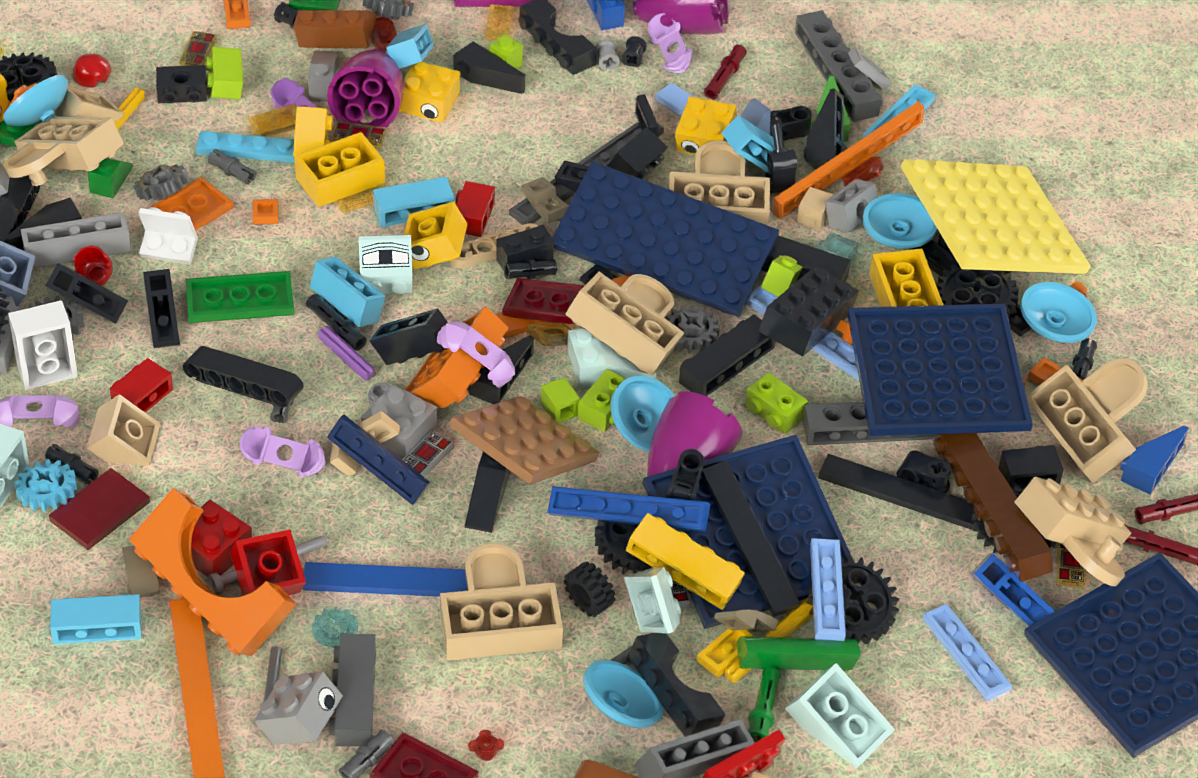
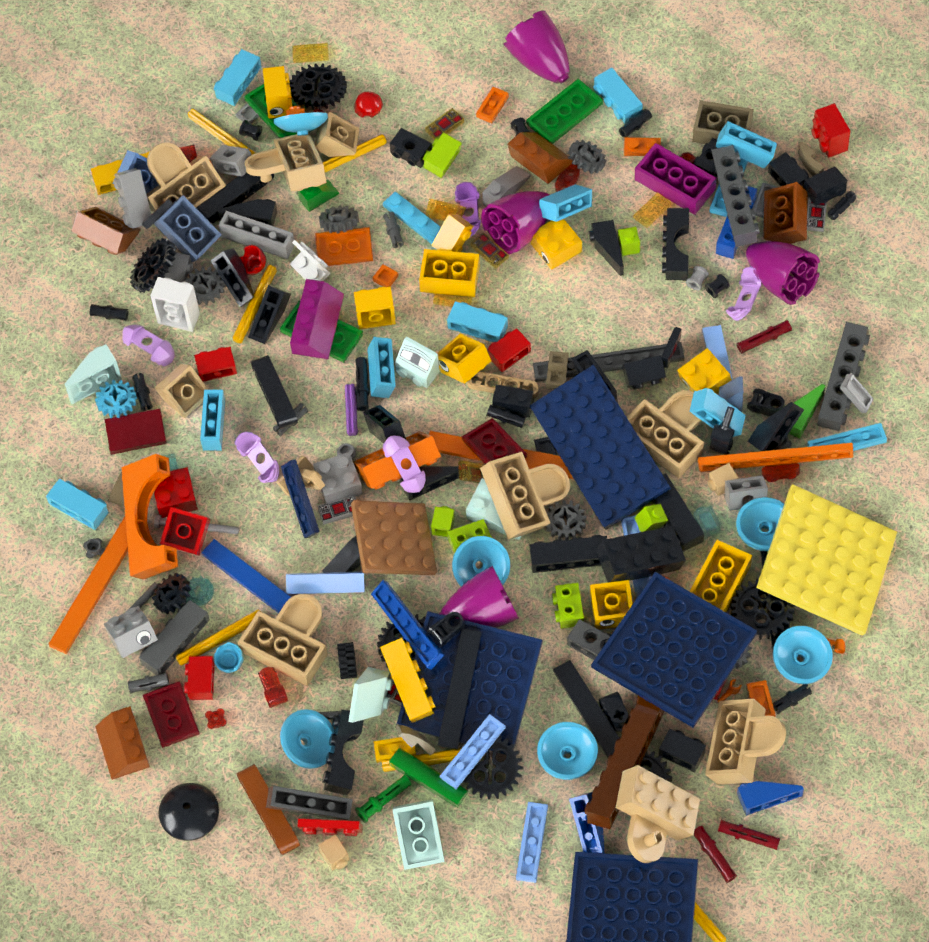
camera: 45 degrees right, 15 degrees up
none -> dark grey plate [83,538,104,559]
none -> black gear [152,573,192,614]
none -> yellow axle [175,610,261,666]
none -> red brick [184,656,215,700]
none -> medium azure brick [200,390,225,451]
none -> medium azure hair [214,642,244,673]
none -> yellow axle [232,265,277,344]
none -> clear red piece [258,667,288,708]
none -> light blue tile [286,572,365,594]
none -> magenta slope [290,279,344,359]
none -> yellow brick [354,287,396,329]
none -> medium azure dish [537,722,598,780]
none -> yellow brick [590,580,633,630]

